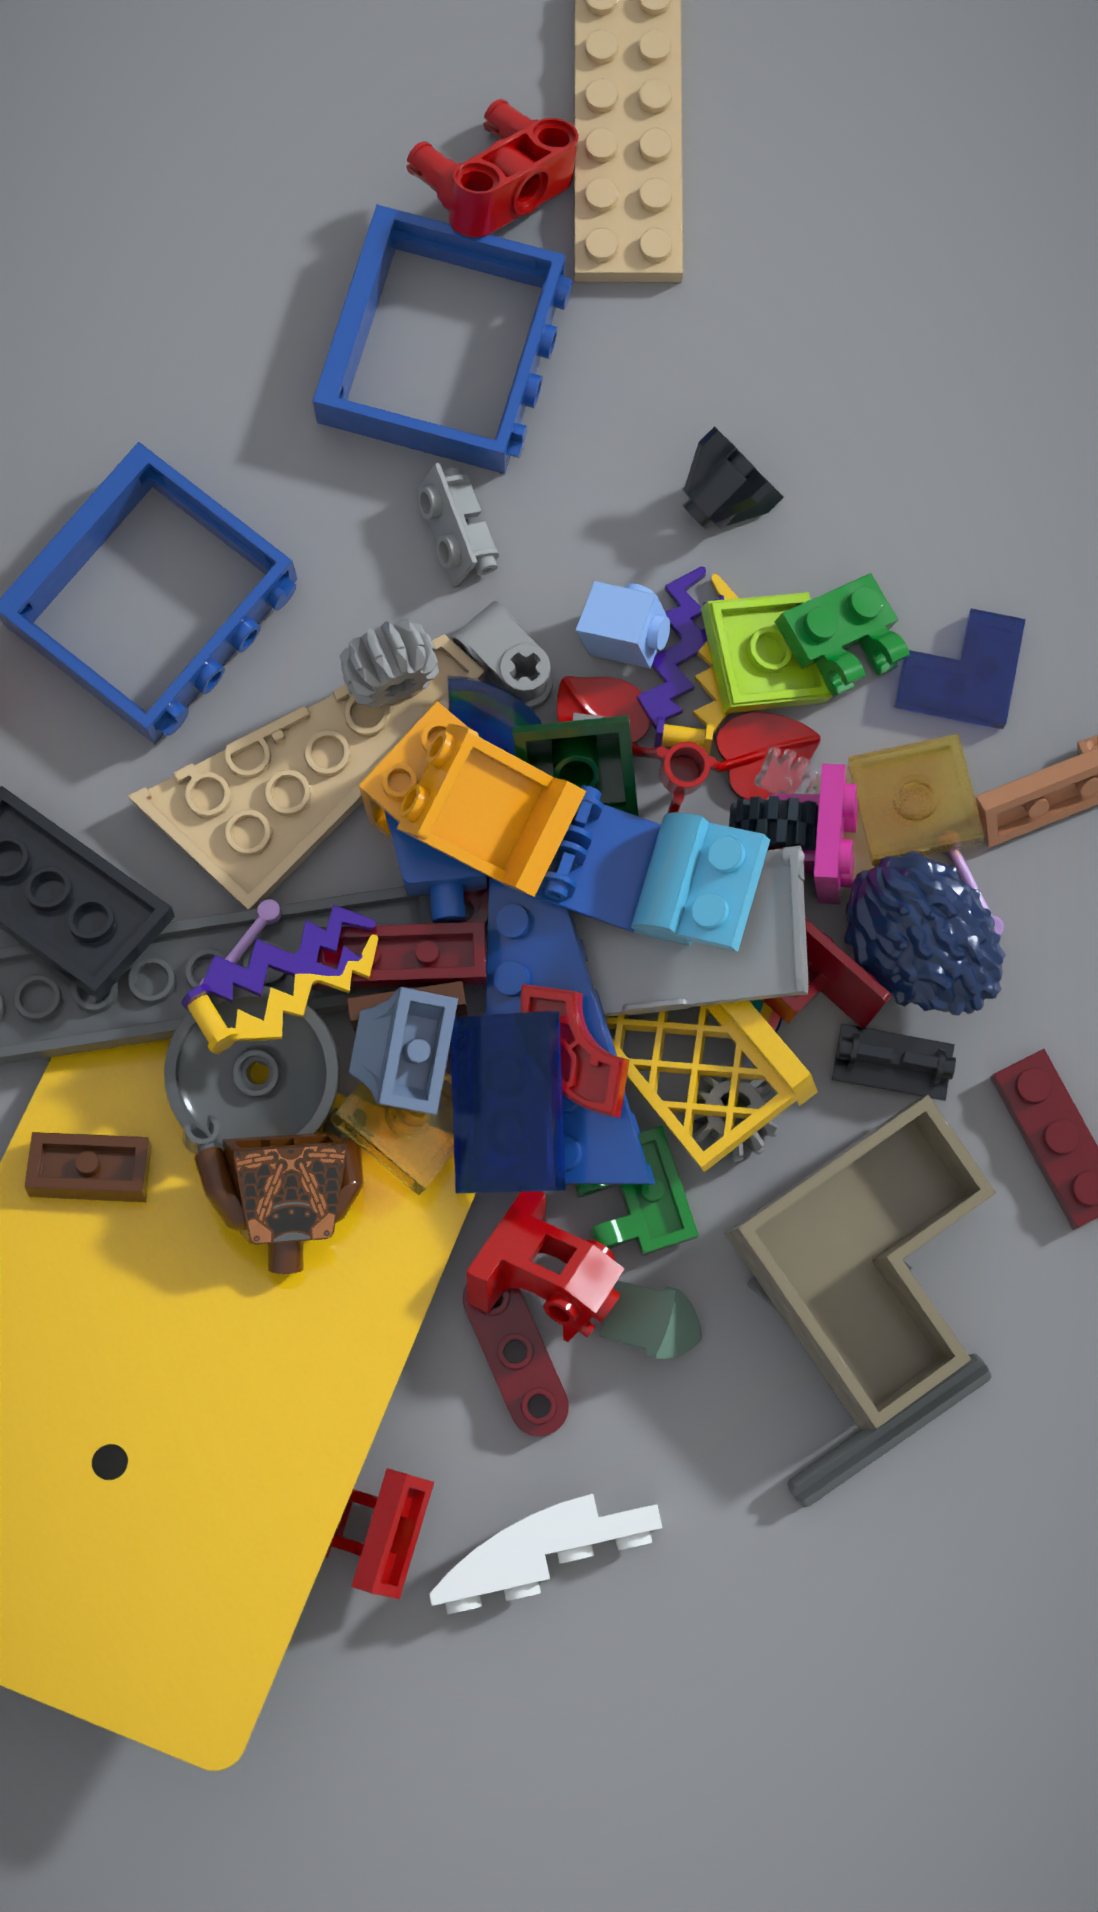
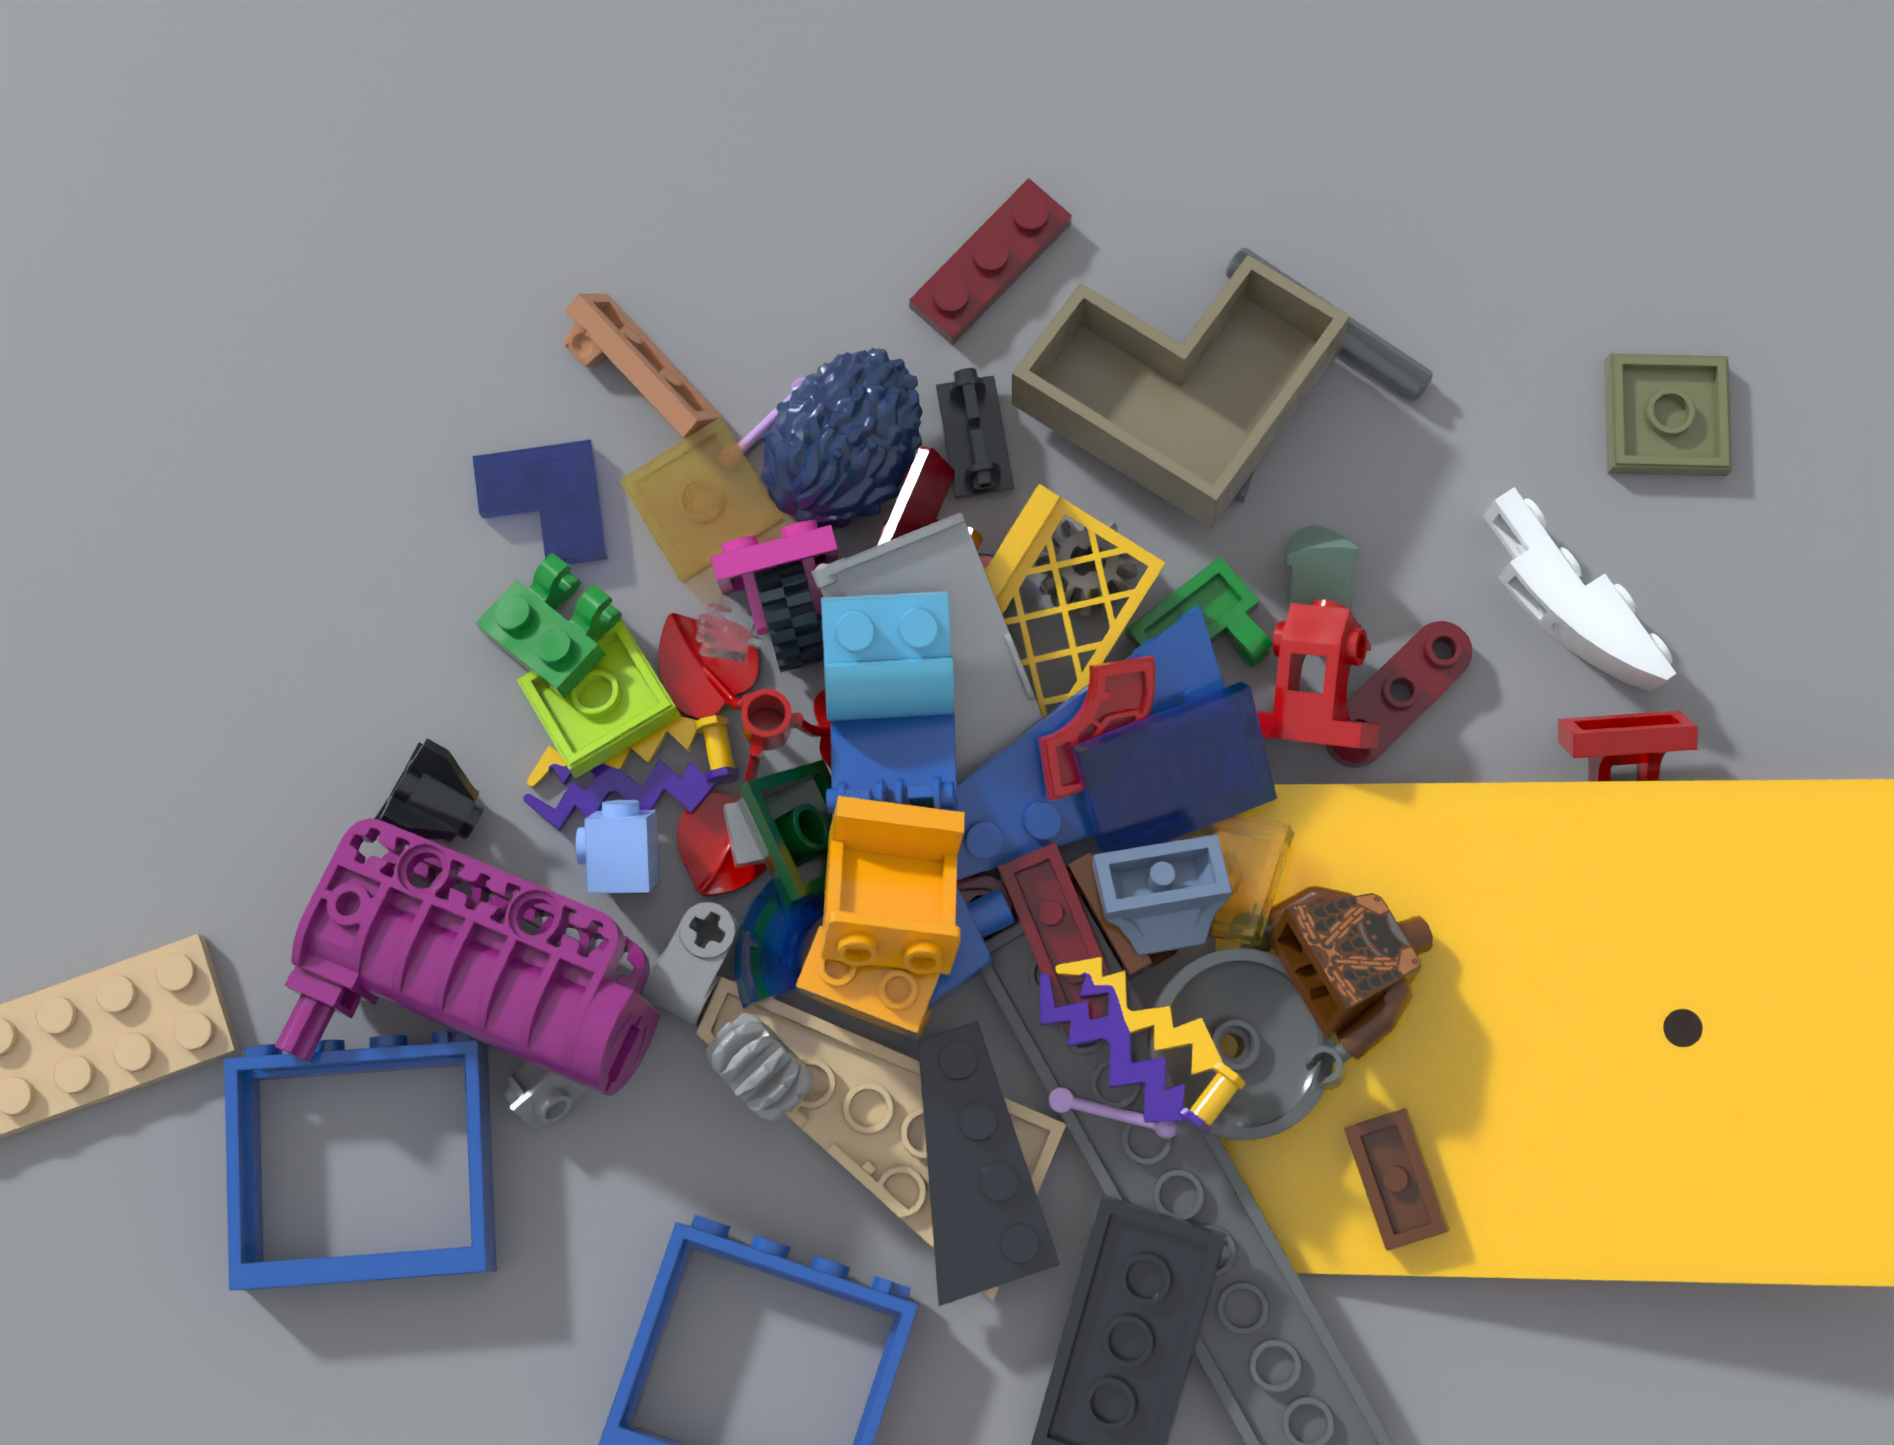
camera: 110 degrees left, 0 degrees up
red piece [406,99,579,237] -> none
none -> magenta piece [275,818,660,1096]
none -> black wing [918,1021,1060,1306]
none -> olive tile [1605,353,1732,476]

